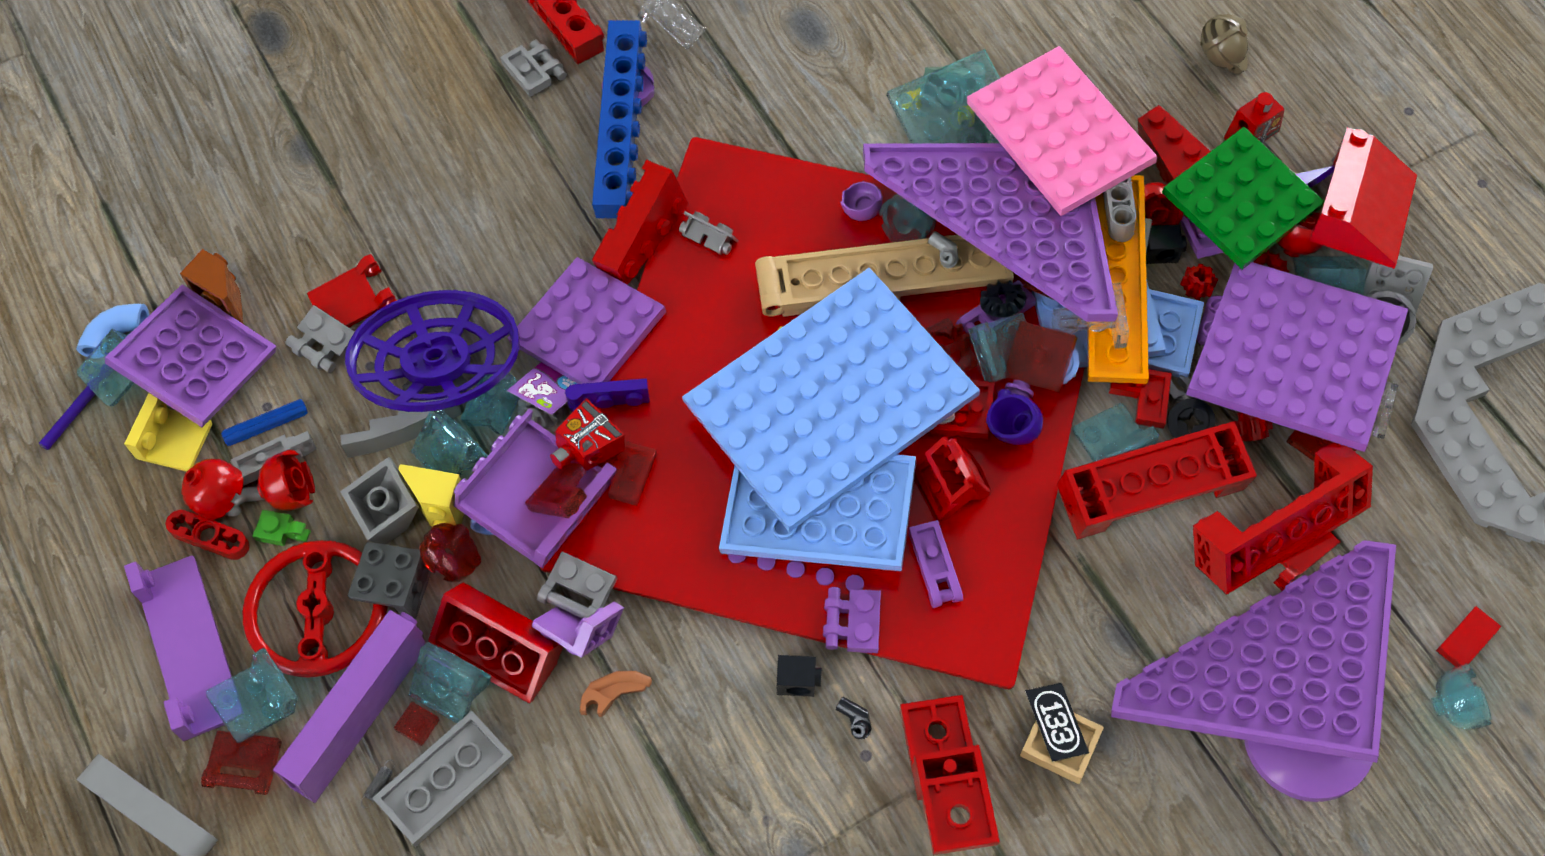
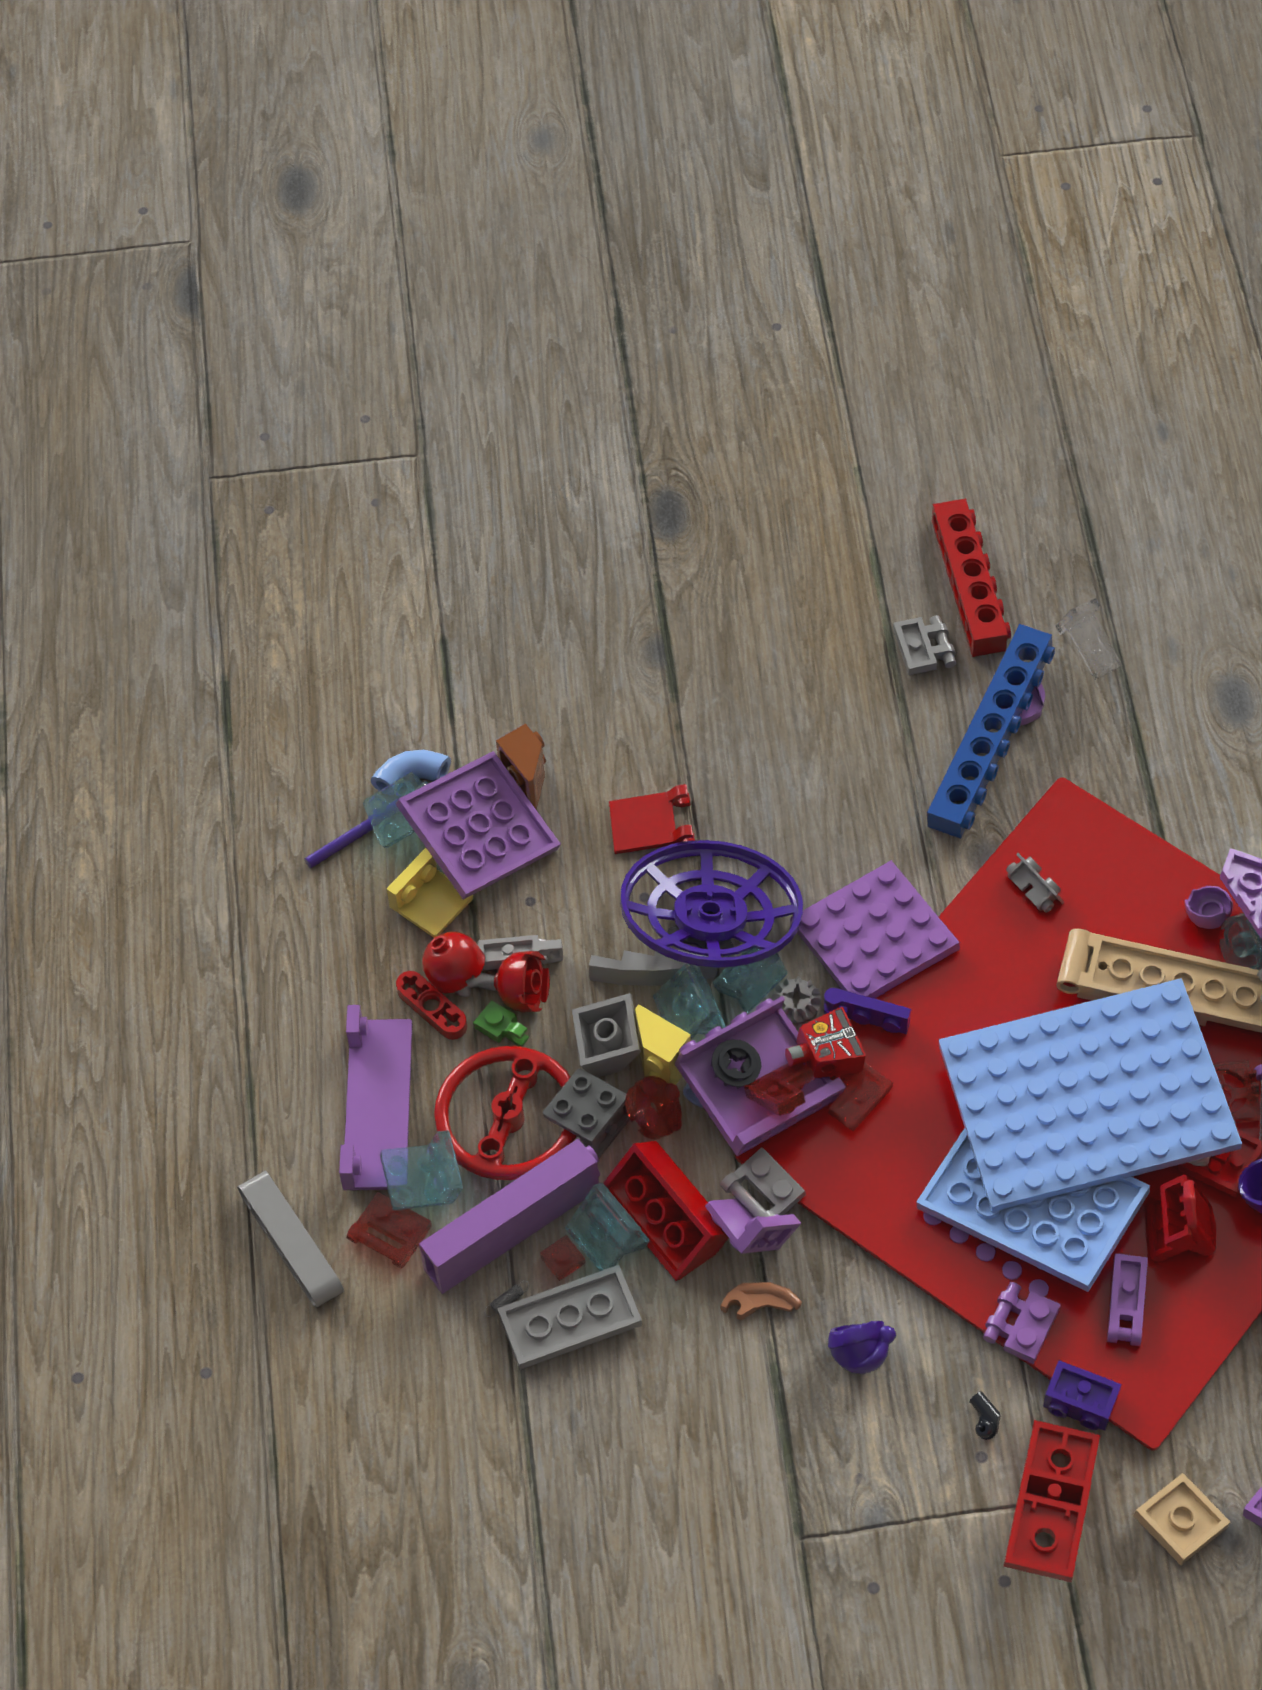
camera: 25 degrees right, 5 degrees down
blue axle [221,399,308,446] -> none
light grey plate [285,305,355,373] -> none
sticker [507,362,577,415] -> none
red wedge [592,160,689,285] -> none
black brick [777,655,822,697] -> none
black sticker [1025,683,1089,762] -> none
none -> black gear [710,1039,761,1089]
none -> dark purple piece [828,1321,896,1374]
none -> dark purple bracket [1043,1360,1122,1431]

